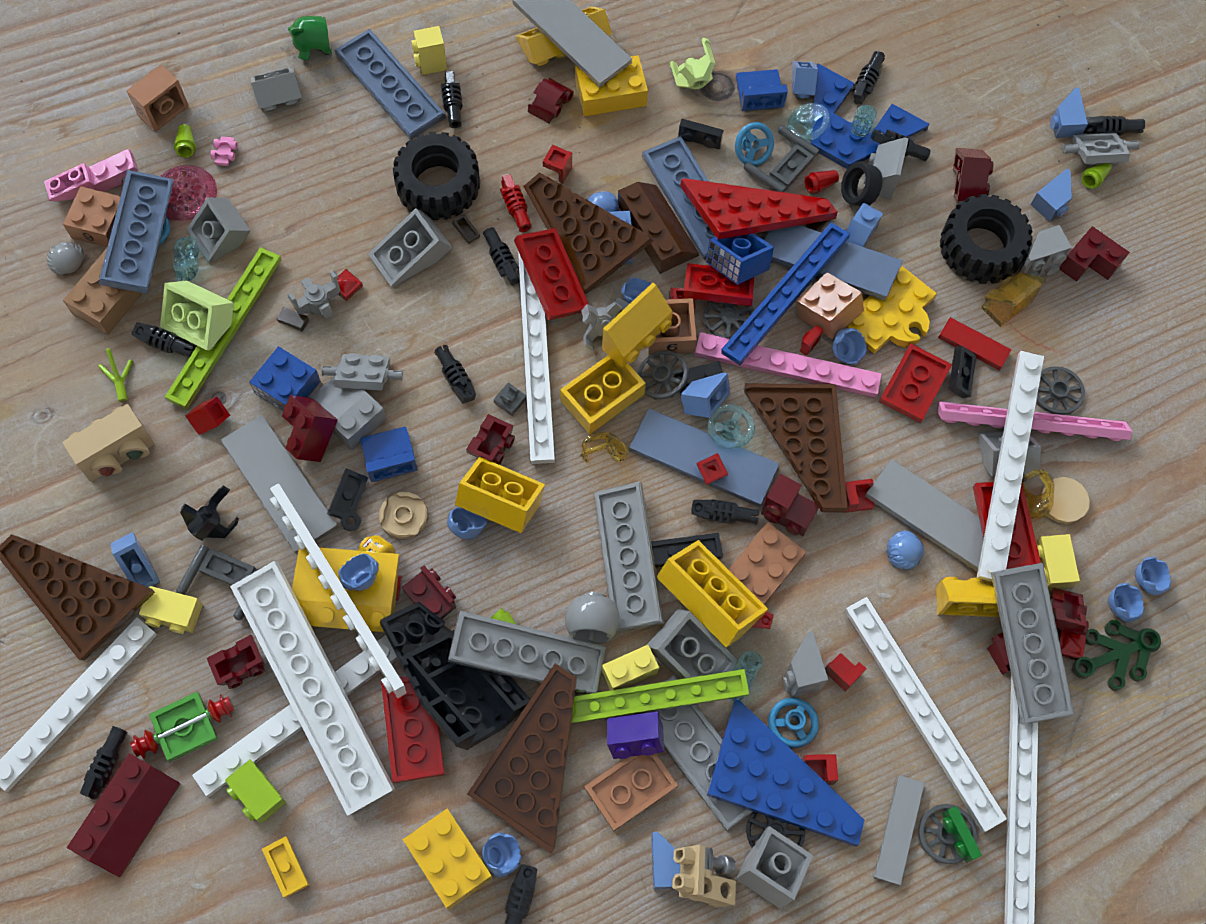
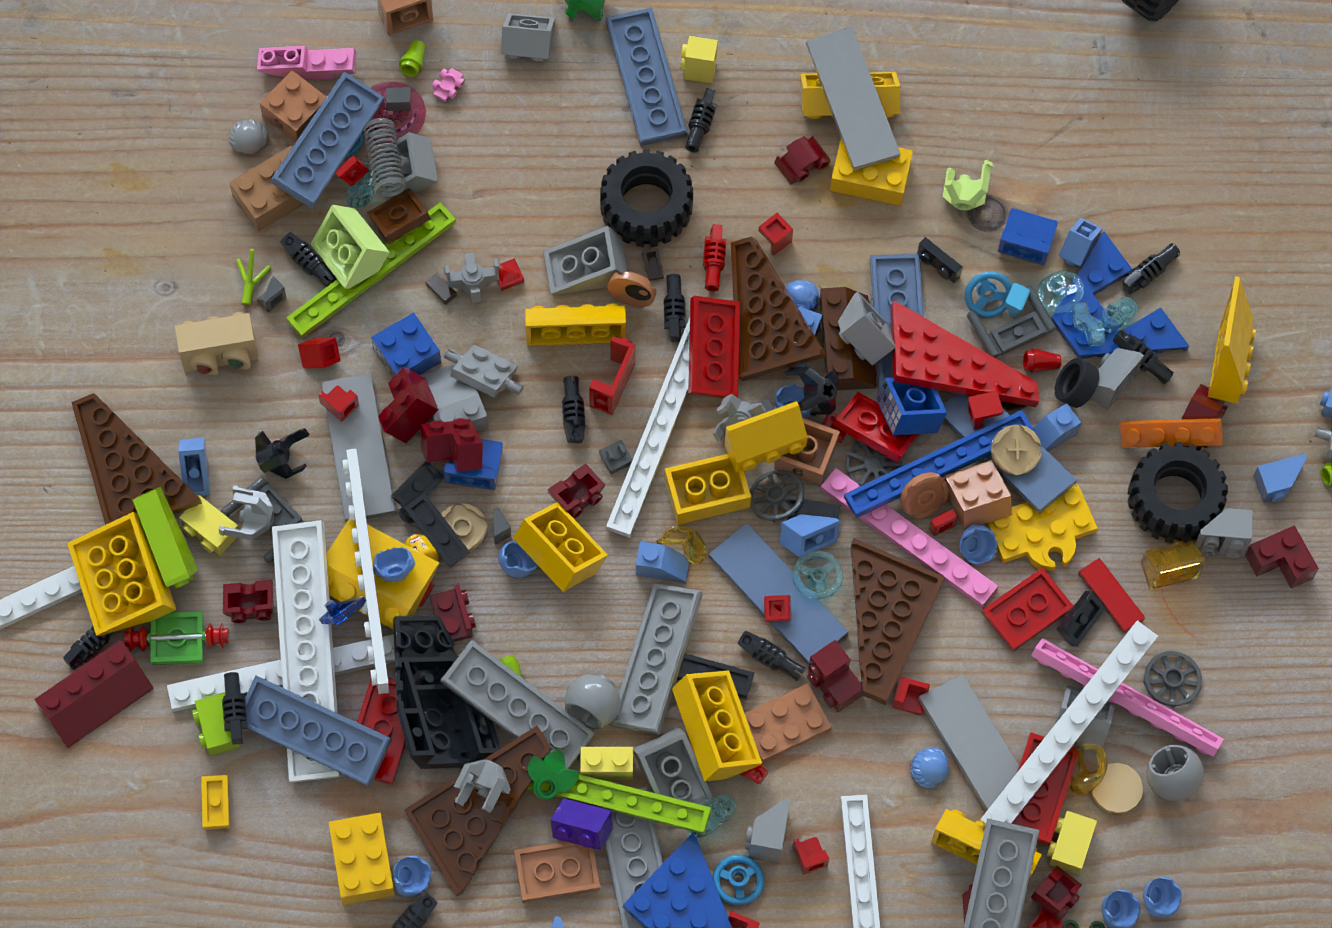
camera: 25 degrees right, 0 degrees up
none -> yellow slope [67,512,176,636]
none -> lime slope [133,486,199,588]
none -> light grey piece [219,486,275,540]
none -> black hinge [222,672,248,745]
none -> sand blue tile [245,675,393,787]
none -> dark grey slope [257,276,286,312]
none -> red panel [318,385,359,422]
none -> clear blue piece [319,596,366,625]
none -> red tile [335,156,369,187]
none -> light grey piece [363,118,406,197]
none -> reddish brown plate [367,188,431,243]
none -> dark grey slope [386,87,411,111]
none -> black plate [404,493,470,568]
none -> dark red brick [421,418,483,472]
none -> light grey piece [454,760,511,813]
none -> dark grey slope [494,507,511,545]
none -> yellow slope [525,304,626,346]
none -> green plate [528,750,579,800]
none -> red panel [589,336,636,416]
none -> nougat tile [607,272,657,307]
none -> medium blue slope [636,541,690,583]
none -> black piece [784,366,839,416]
none -> light grey slope [838,292,896,365]
none -> nougat tile [900,472,949,519]
none -> red panel [967,391,1003,430]
none -> tan tile [991,425,1041,475]
none -> medium azure slope [1005,283,1030,318]
none -> clear light blue piece [1071,302,1105,347]
none -> orange plate [1120,418,1223,448]
none -> light grey wheel [1147,745,1204,802]
none -> yellow slope [1208,276,1256,404]

